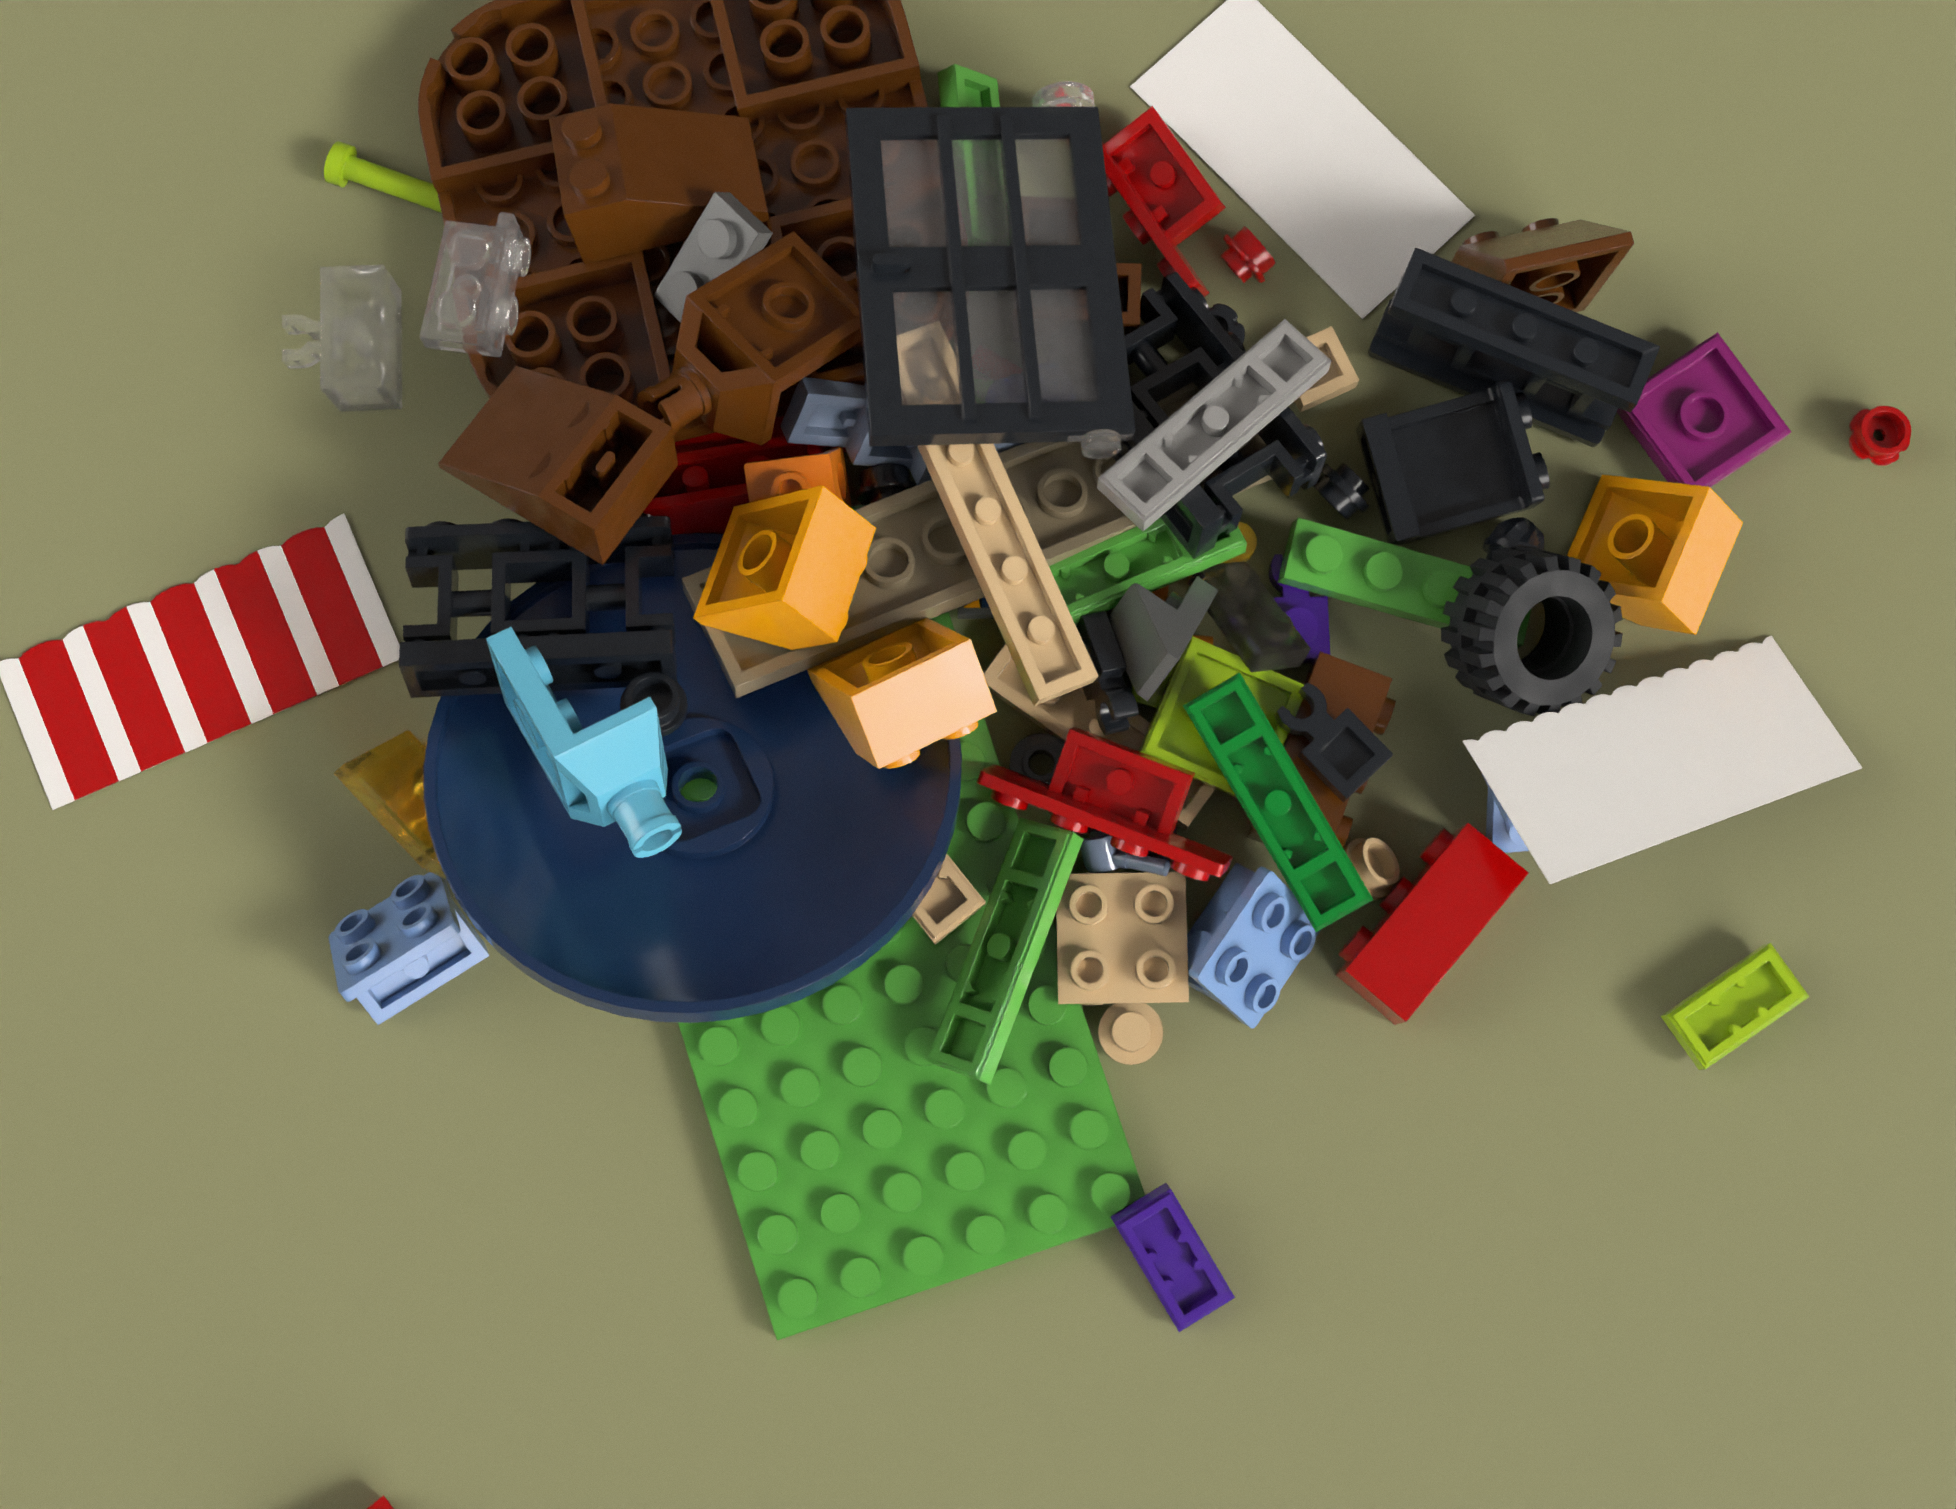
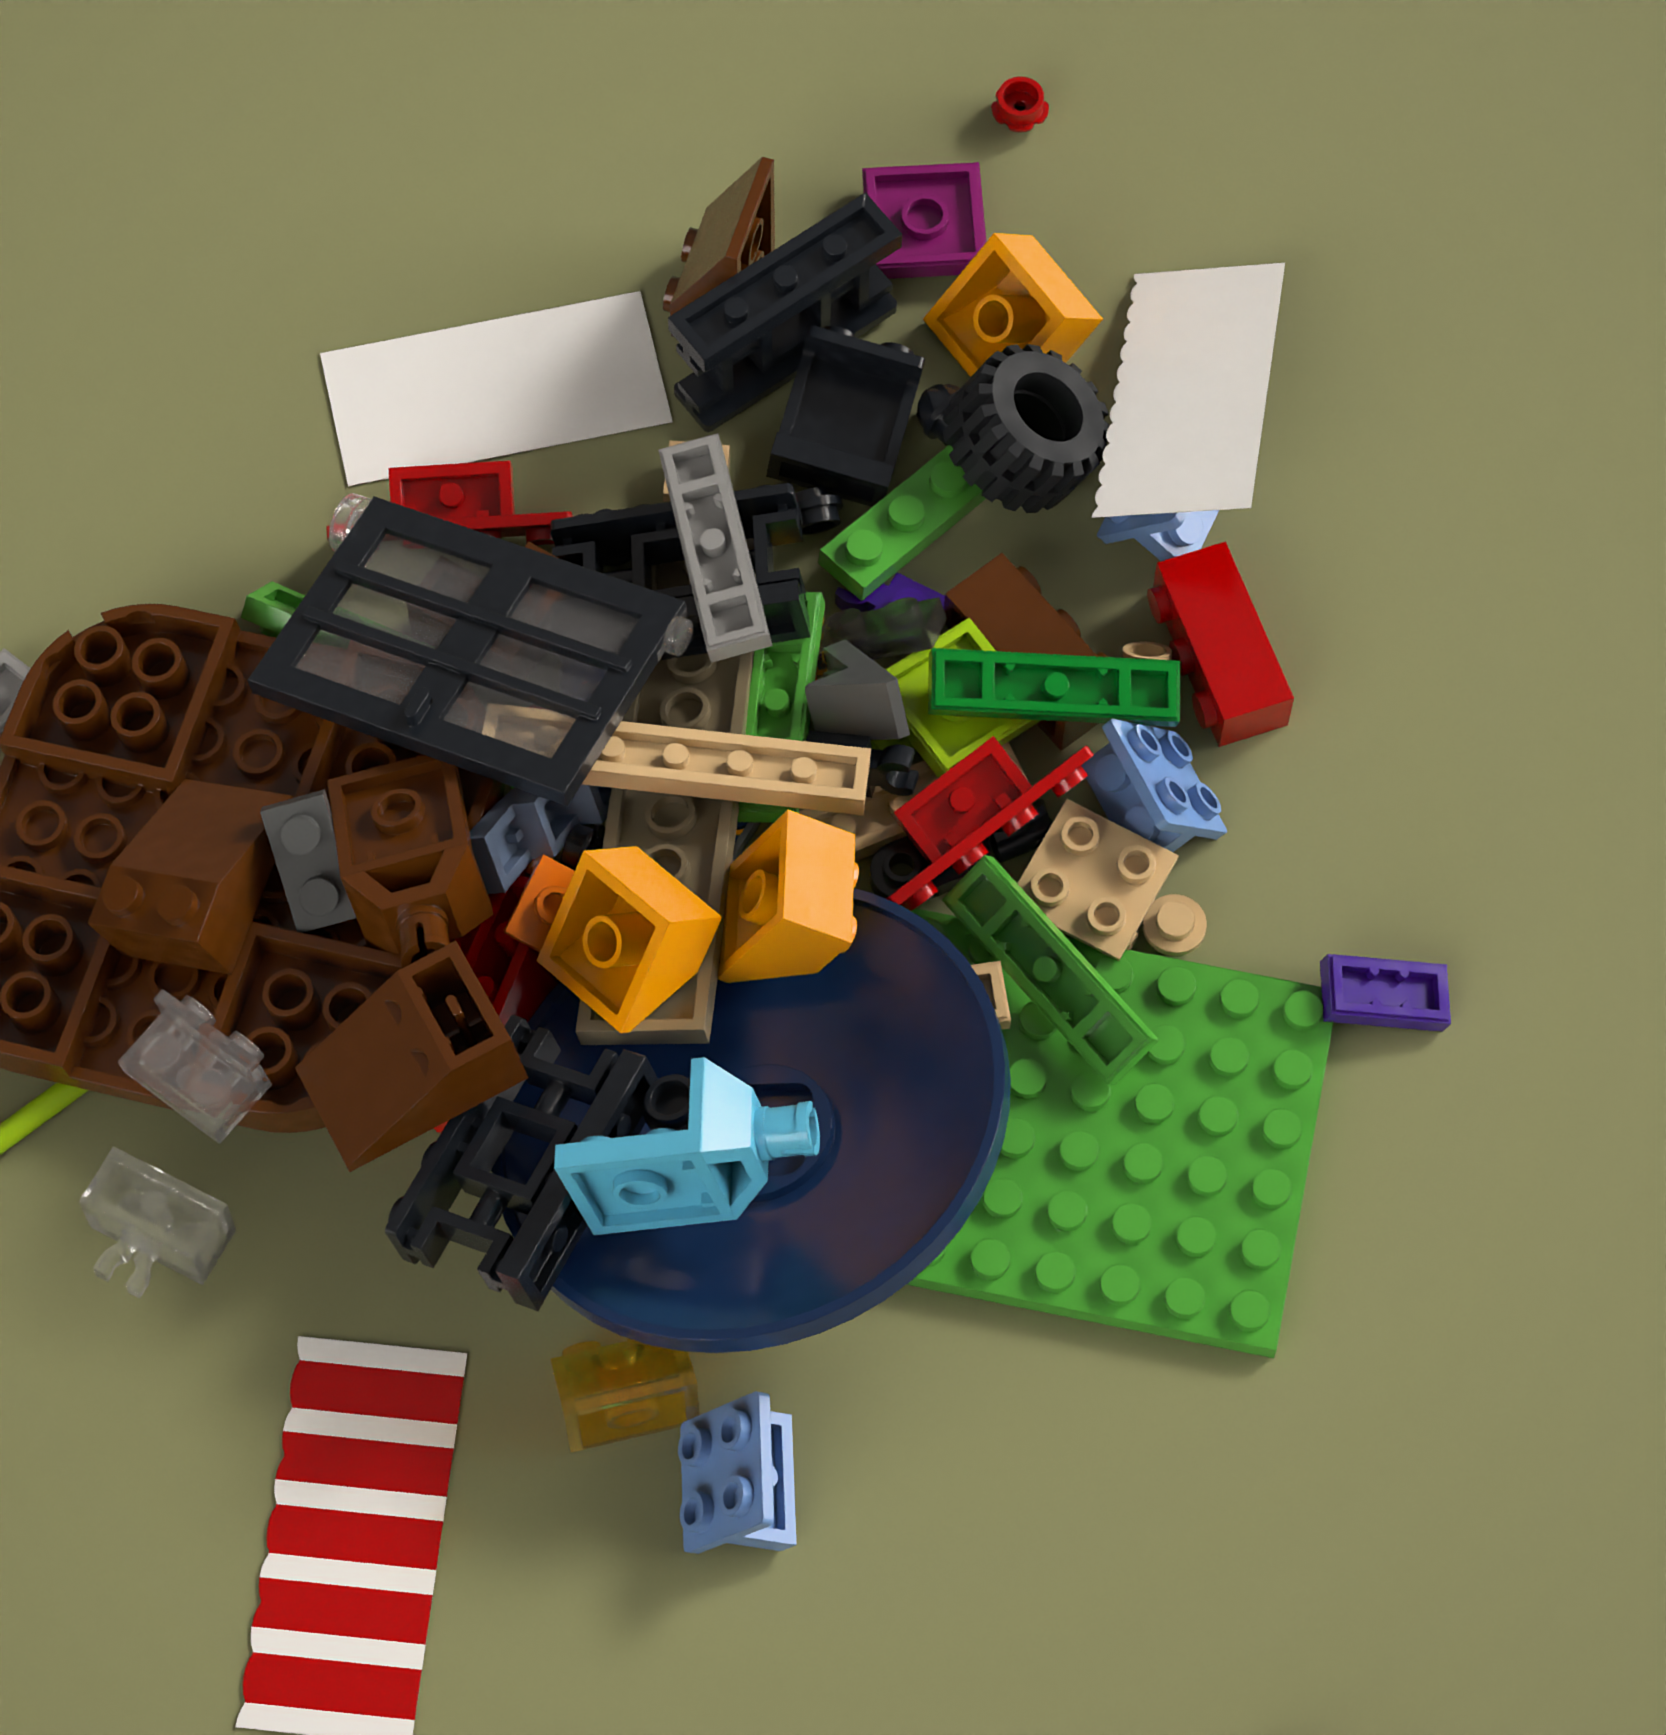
camera: 60 degrees left, 15 degrees down
sand blue hand [1080,830,1170,876] -> none
red plate [1220,226,1276,283] -> none
black plate [1274,683,1394,802] -> none
lime plate [1660,943,1809,1070] -> none

